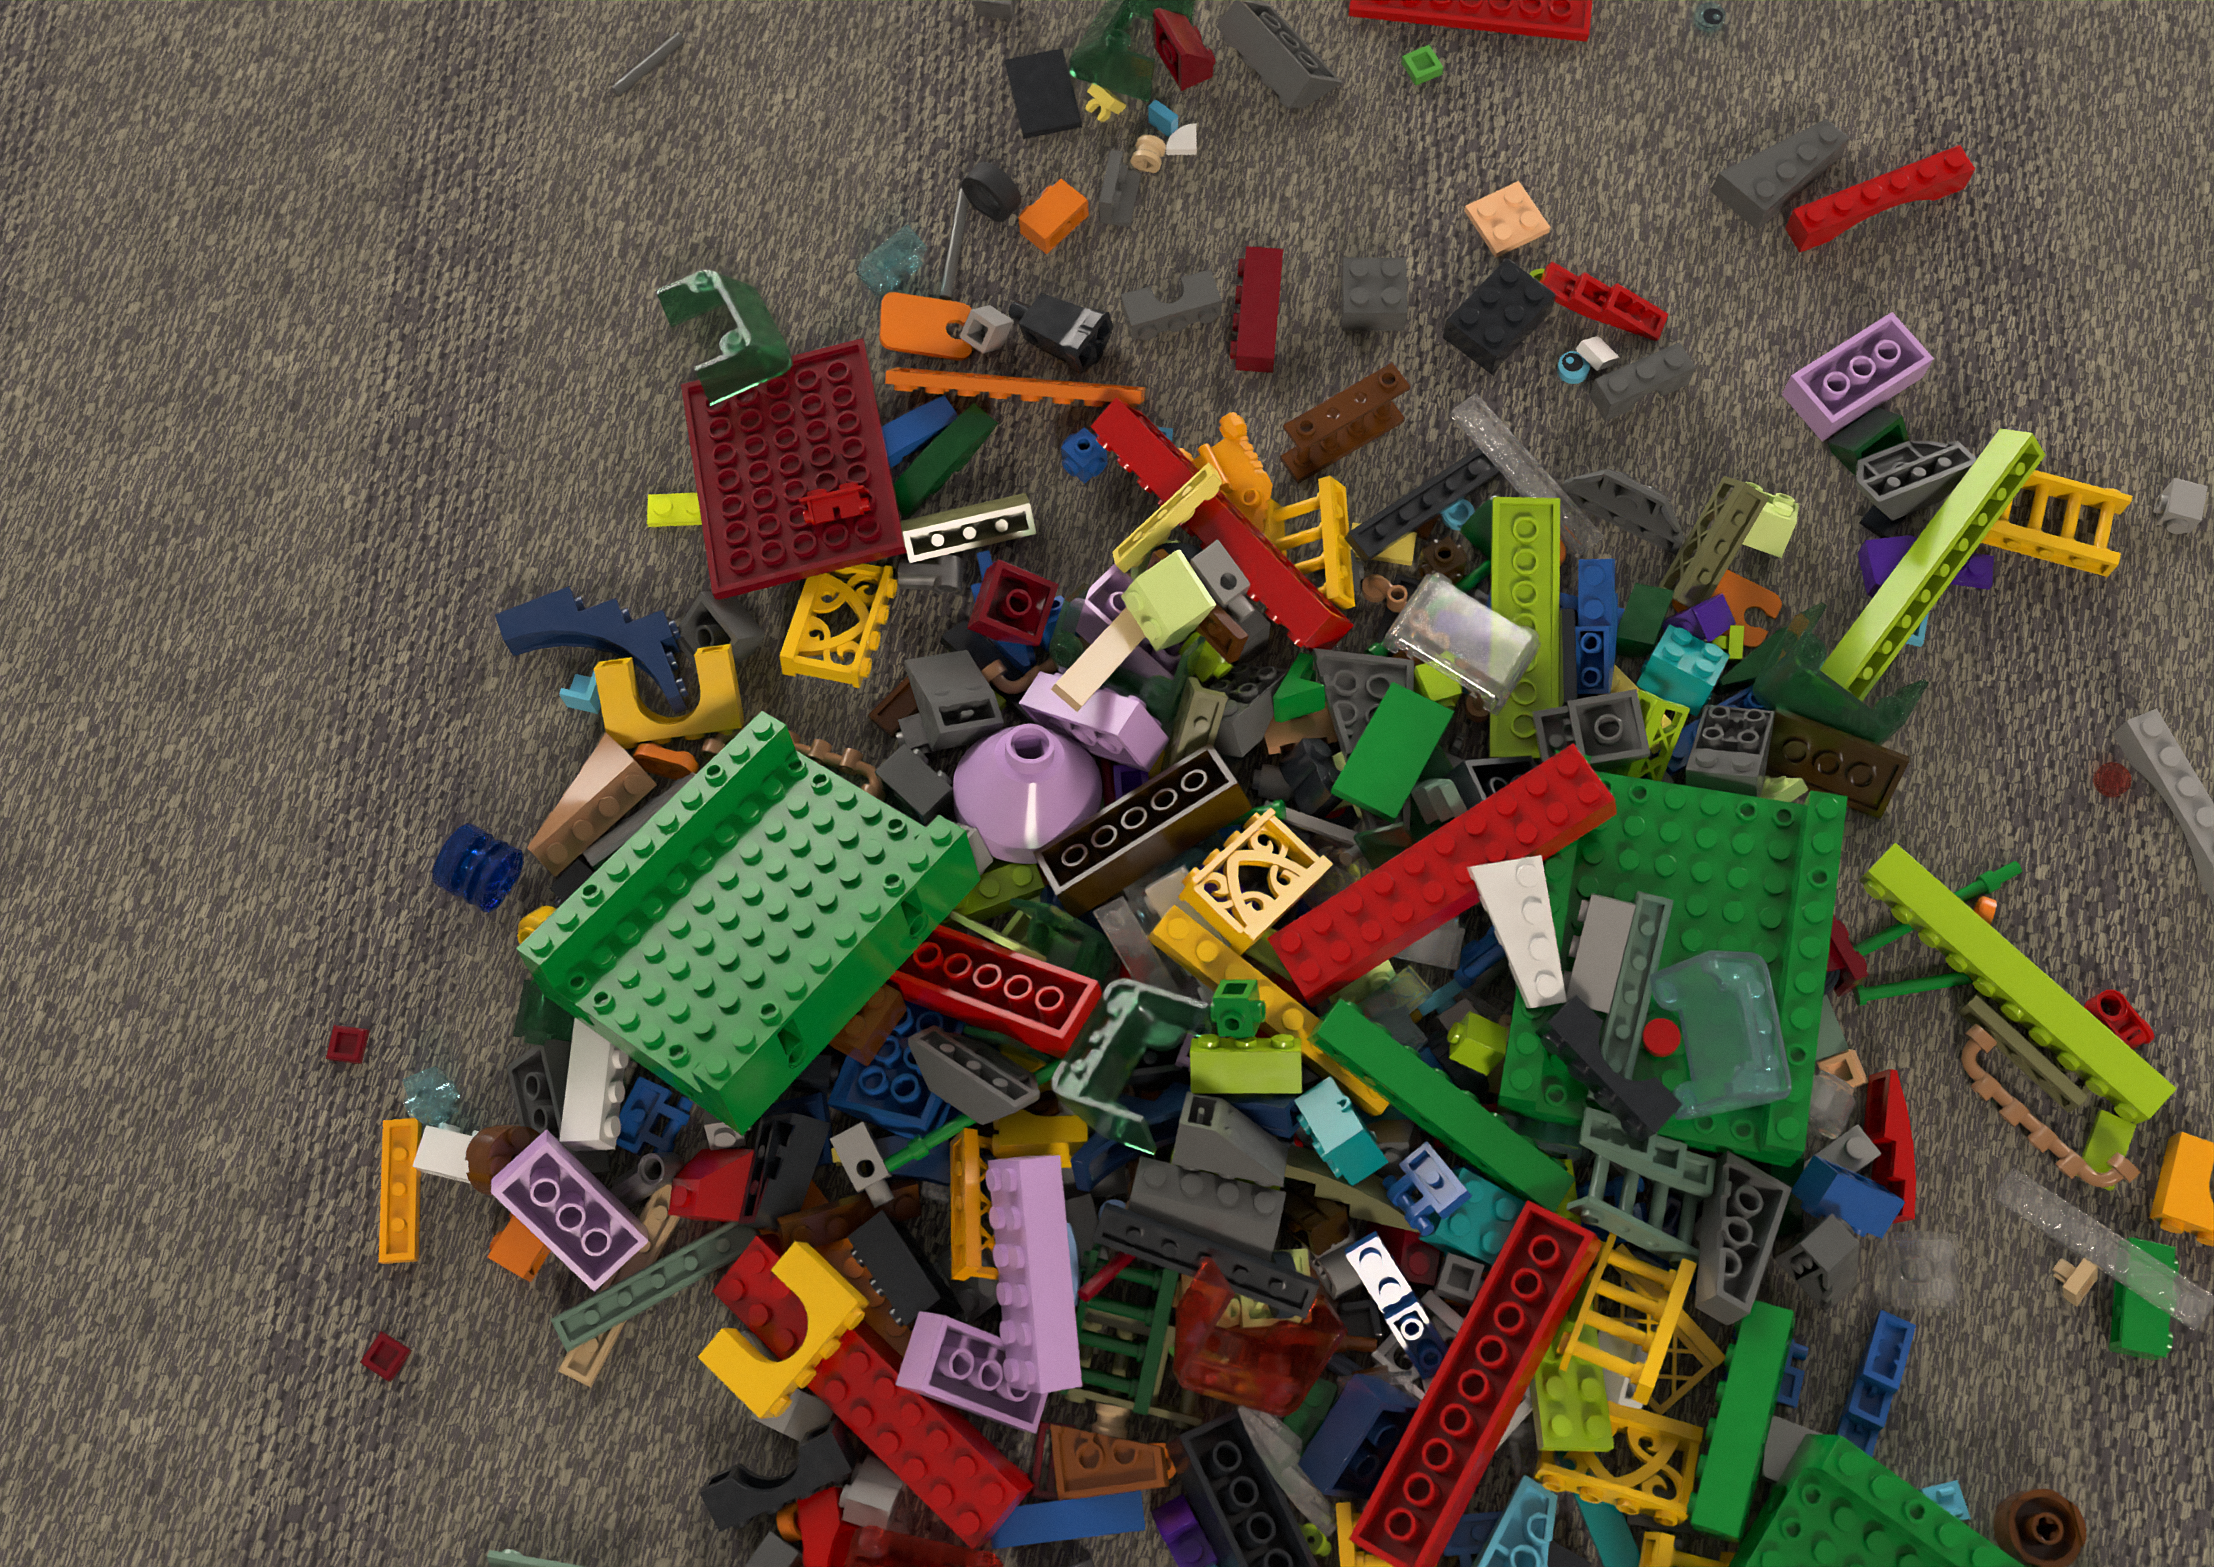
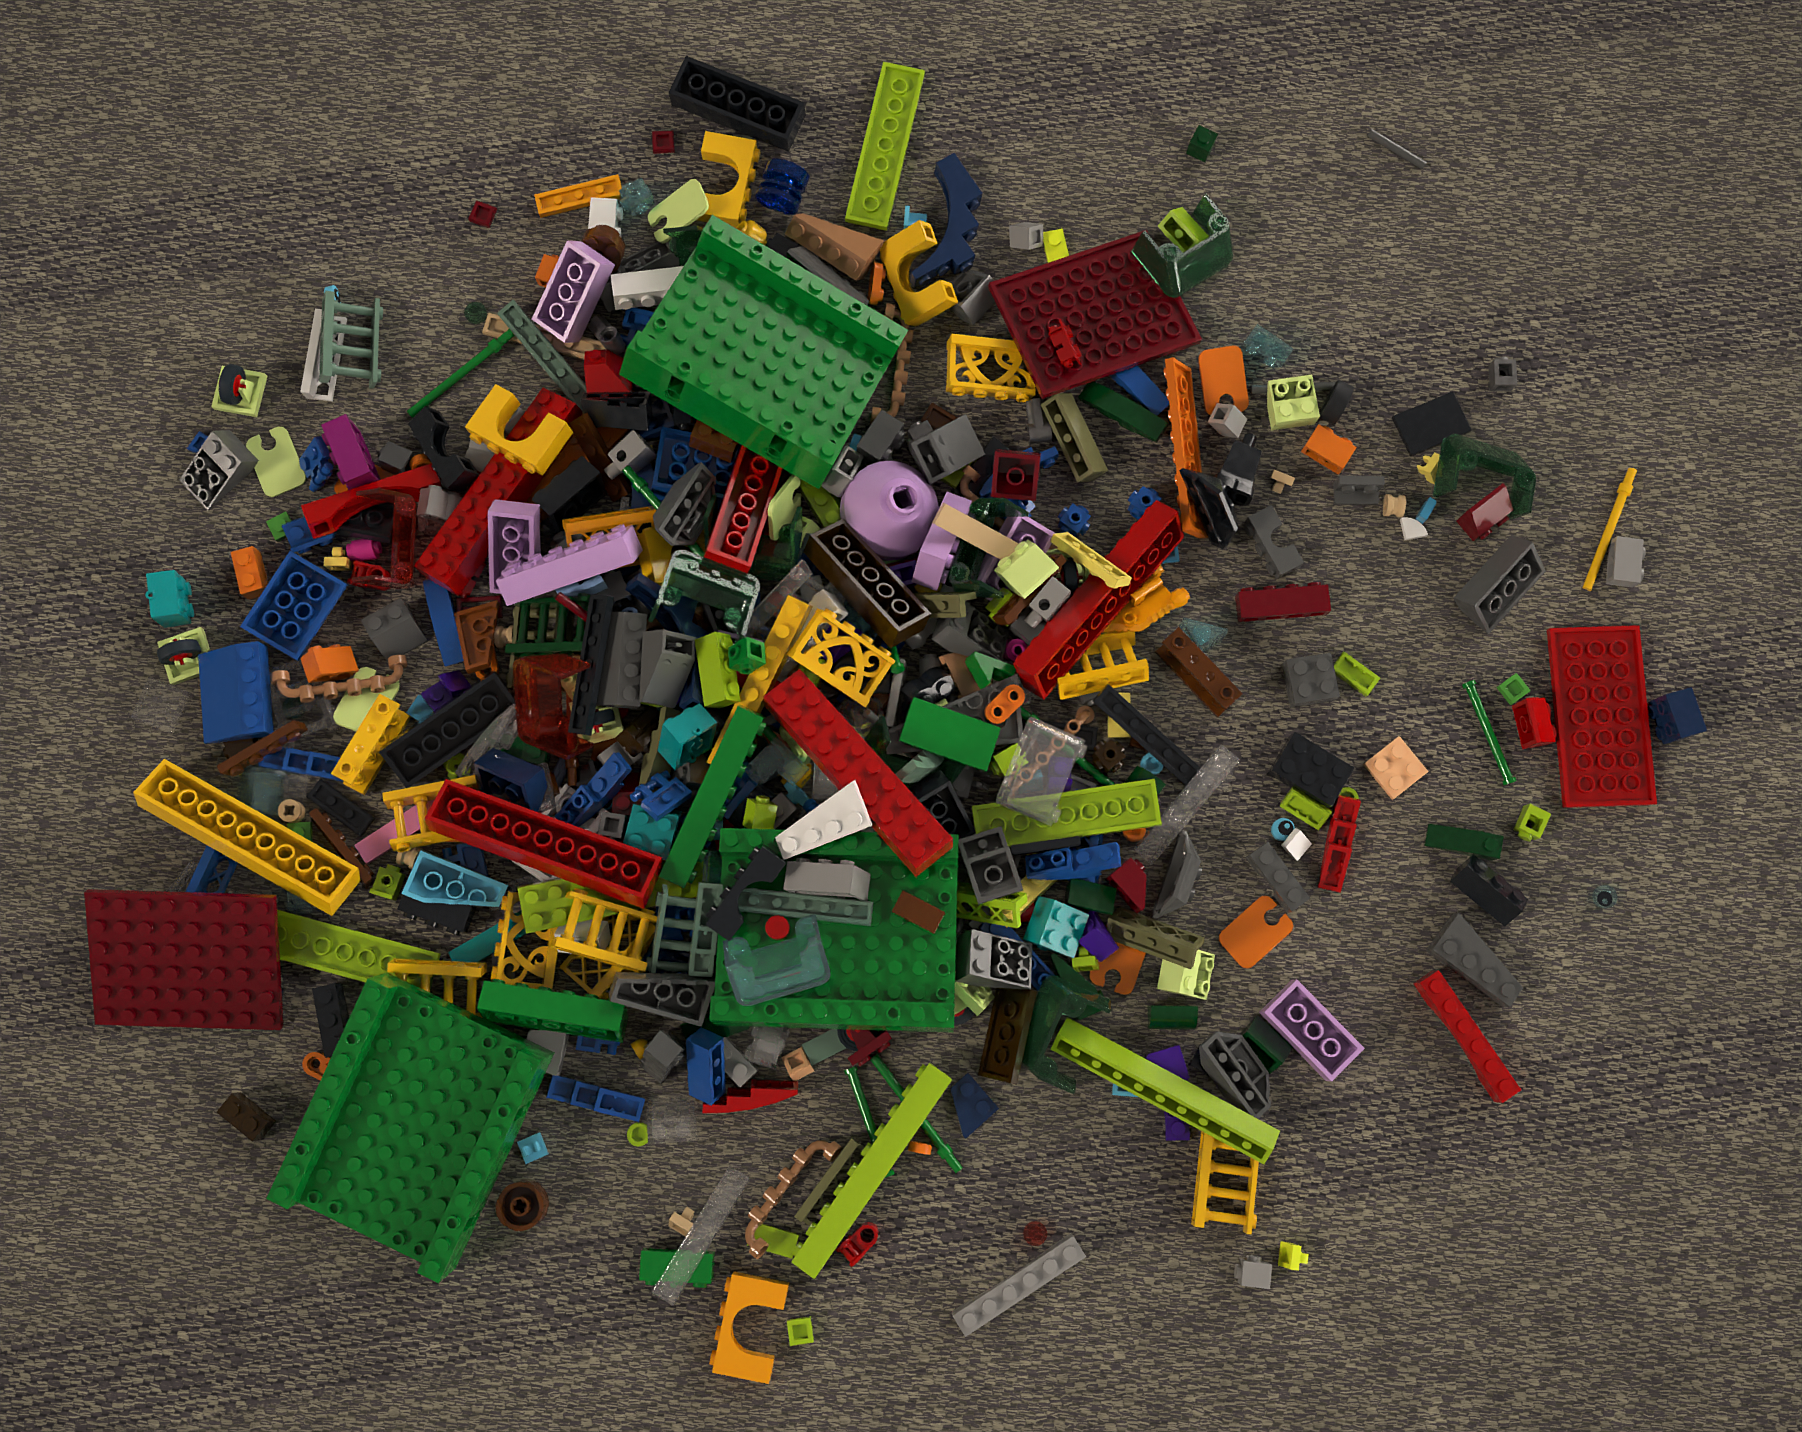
camera: 75 degrees right, 10 degrees up
none -> green bar [407,329,515,418]
none -> clear green tile [464,302,487,324]
none -> lime tile [627,1122,651,1147]
none -> yellow hinge [631,1039,648,1060]
none -> yellowish green piece [648,179,709,243]
none -> black brick [668,56,806,152]
none -> yellow arch [697,131,760,228]
none -> lime plate [845,62,925,231]
none -> reddish brown tile [892,891,945,934]
none -> dark blue wing [950,1073,999,1139]
none -> orange plate [984,684,1025,724]
none -> dark pink brick [1003,638,1027,661]
none -> light grey panel [1009,222,1044,250]
none -> blue brick [1058,503,1091,538]
none -> dark red slope [1106,857,1147,913]
none -> dark green brick [1148,1006,1198,1030]
none -> lime brick [1158,207,1211,257]
none -> clear light blue slope [1177,618,1228,652]
none -> black wedge [1179,468,1238,549]
none -> dark green brick [1186,125,1218,163]
none -> orange piece [1219,896,1293,968]
none -> yellowish green slope [1267,375,1320,430]
none -> tan tile [1270,469,1295,494]
none -> neon yellow tile [1278,1241,1309,1271]
none -> lime plate [1280,786,1332,831]
none -> lime plate [1333,651,1380,697]
none -> dark green slope [1424,824,1504,861]
none -> black brick [1450,854,1528,926]
none -> green bar [1462,680,1517,785]
none -> red slope [1512,698,1556,750]
none -> lime brick [1513,804,1551,842]

